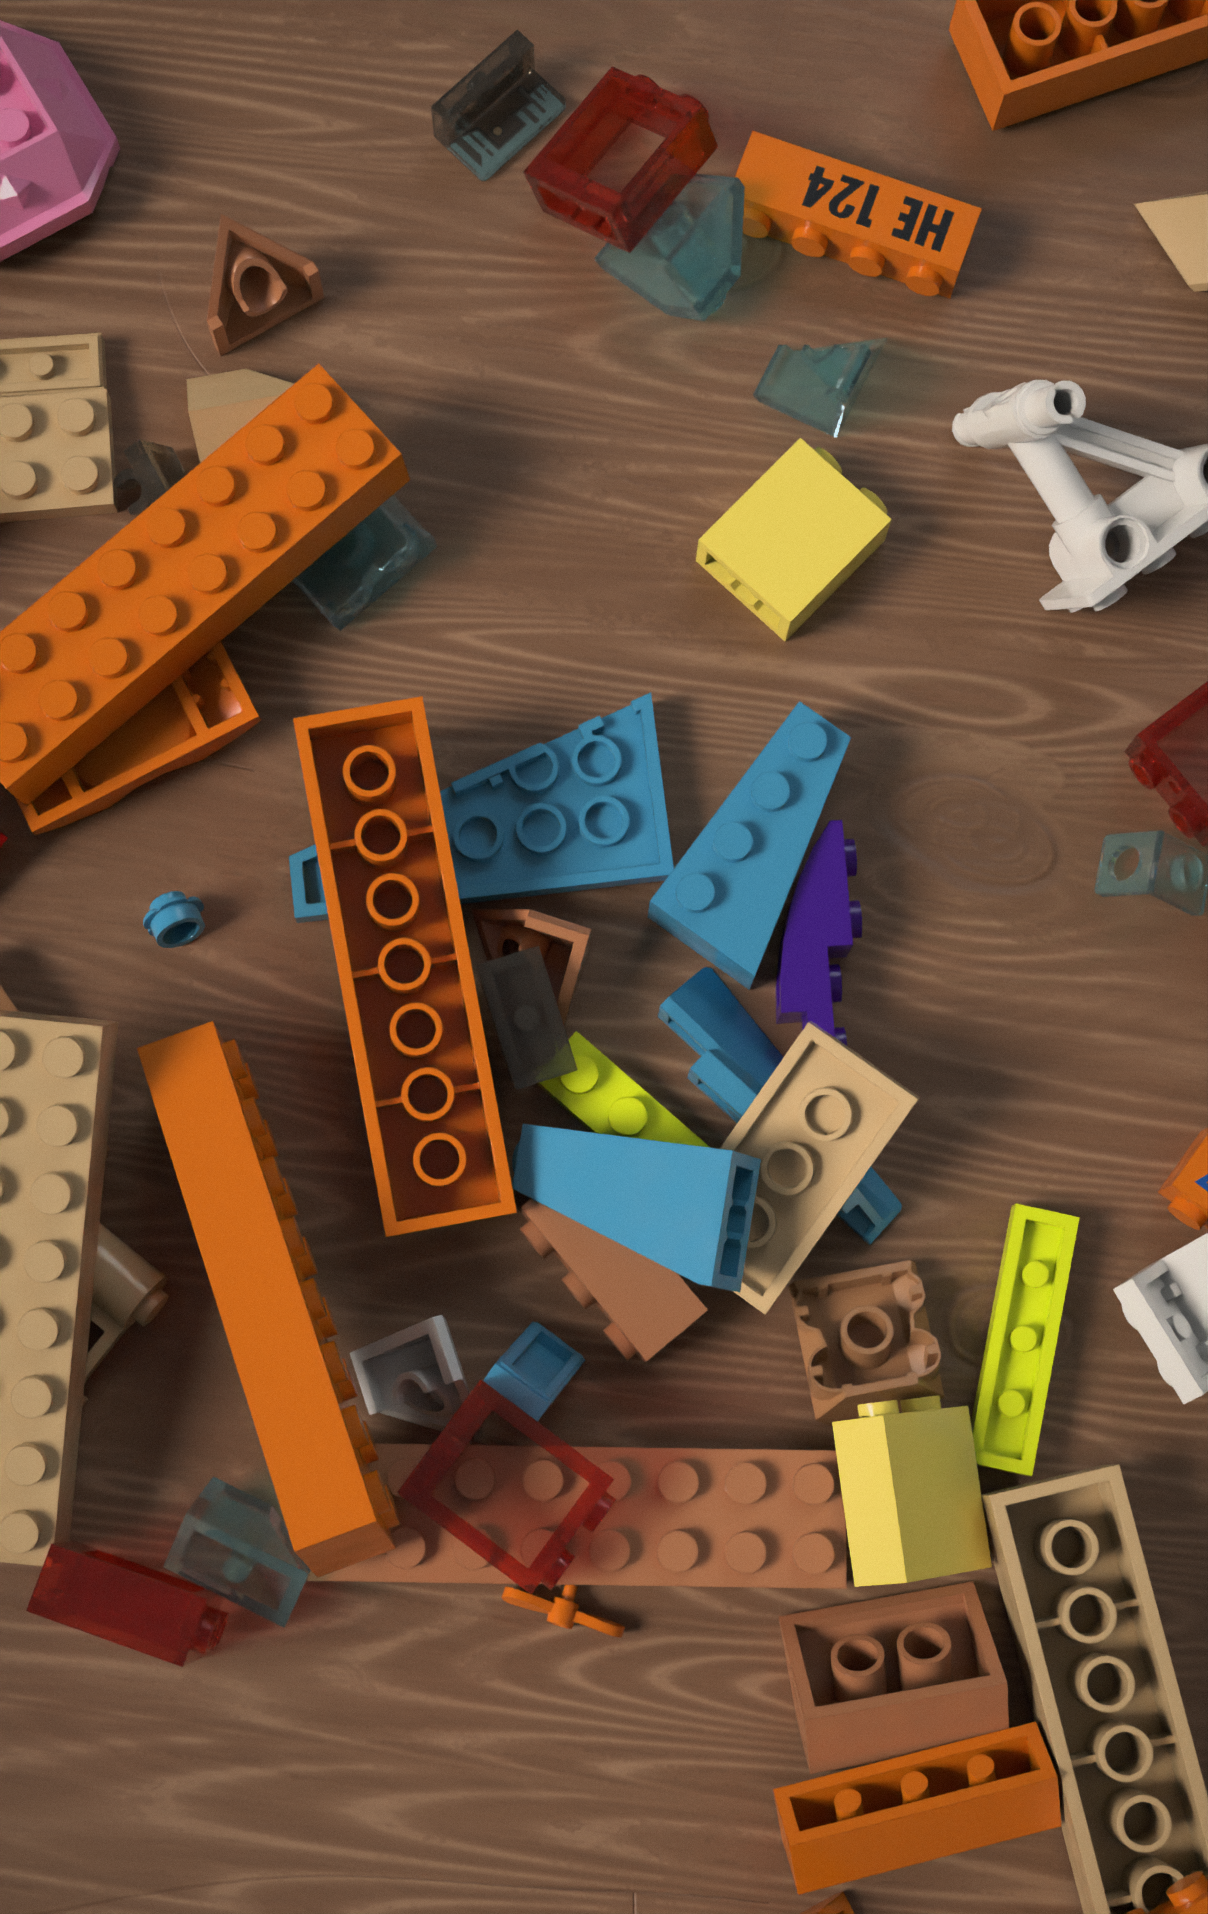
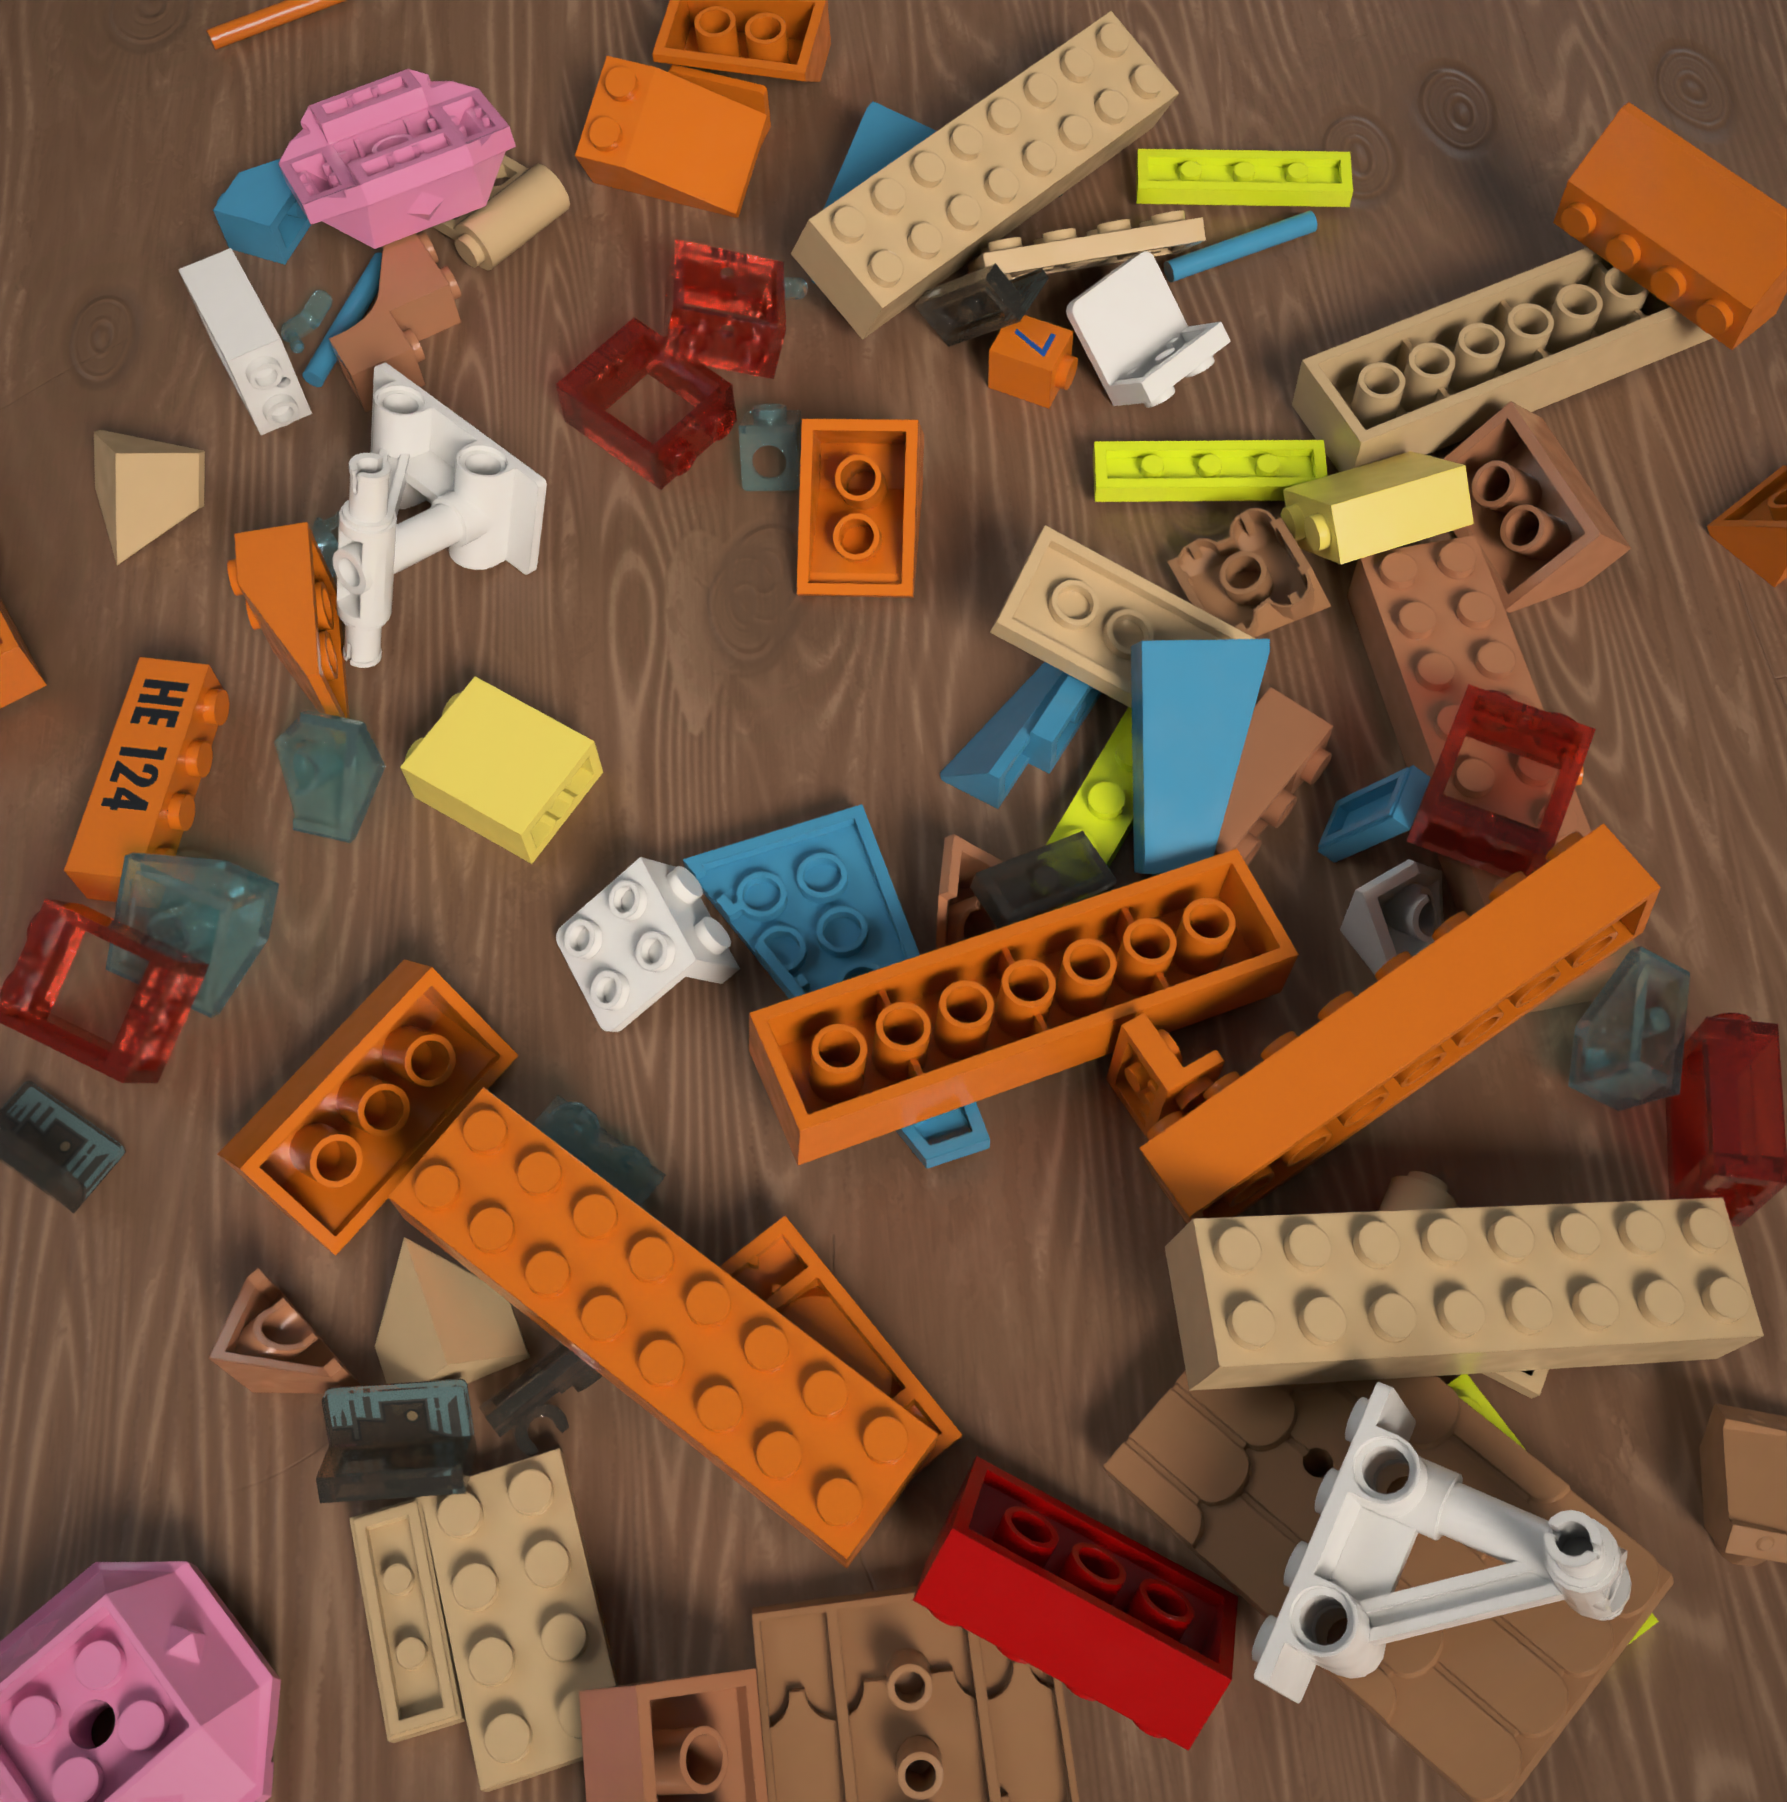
camera: 95 degrees left, 15 degrees down
dark azure plate [143,891,205,948] -> none
dark azure wedge [648,701,851,990] -> none
orange brick [773,1721,1061,1895] -> none
dark purple slope [775,820,862,1046] -> none
none -> orange slope [217,959,519,1256]
none -> orange slope [227,522,351,740]
none -> clear light blue piece [312,511,339,577]
none -> clear smoke panel [316,1379,477,1503]
none -> white bracket [556,857,740,1032]
none -> orange slope [796,419,924,598]
none -> orange bracket [1106,1012,1225,1141]

